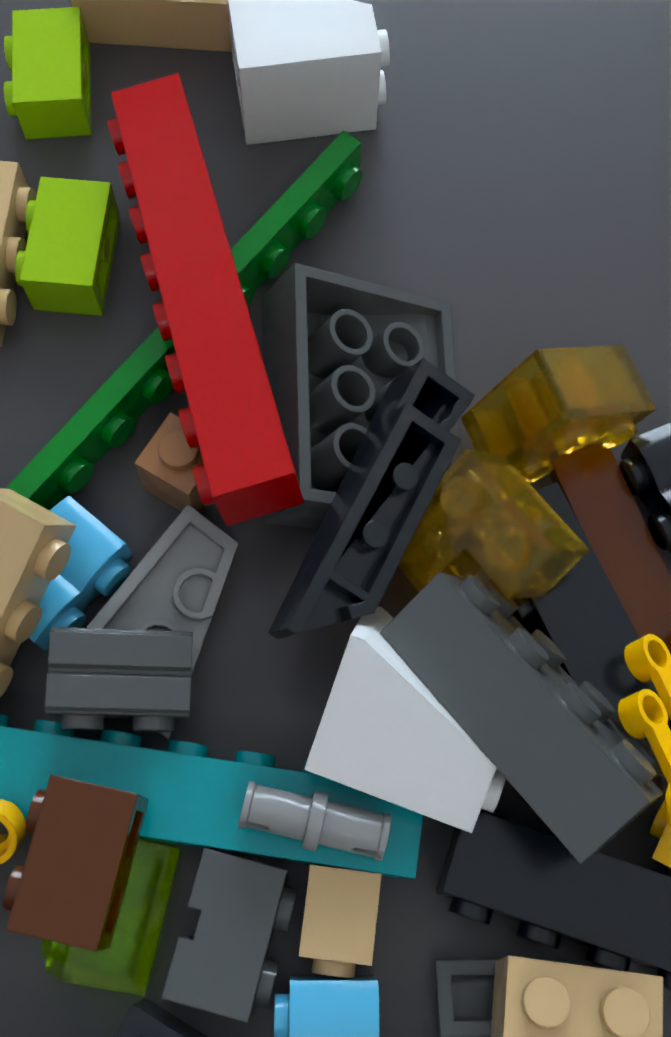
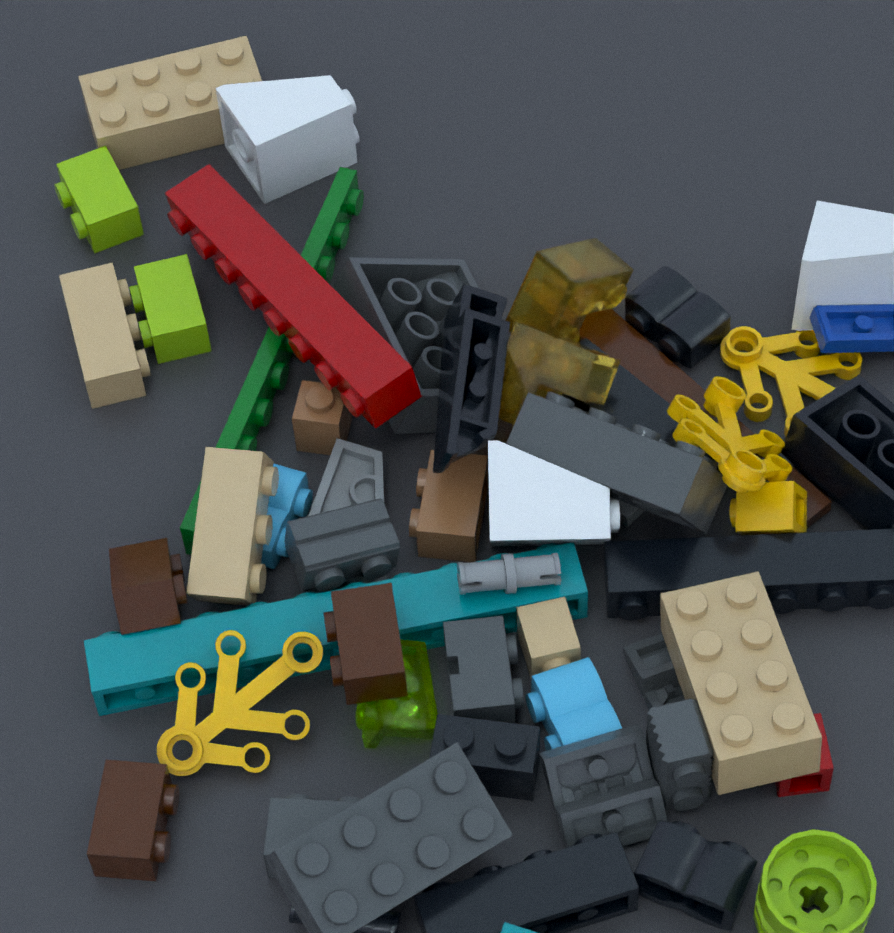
camera: 15 degrees left, 15 degrees down
none -> medium nougat brick [409,450,489,562]

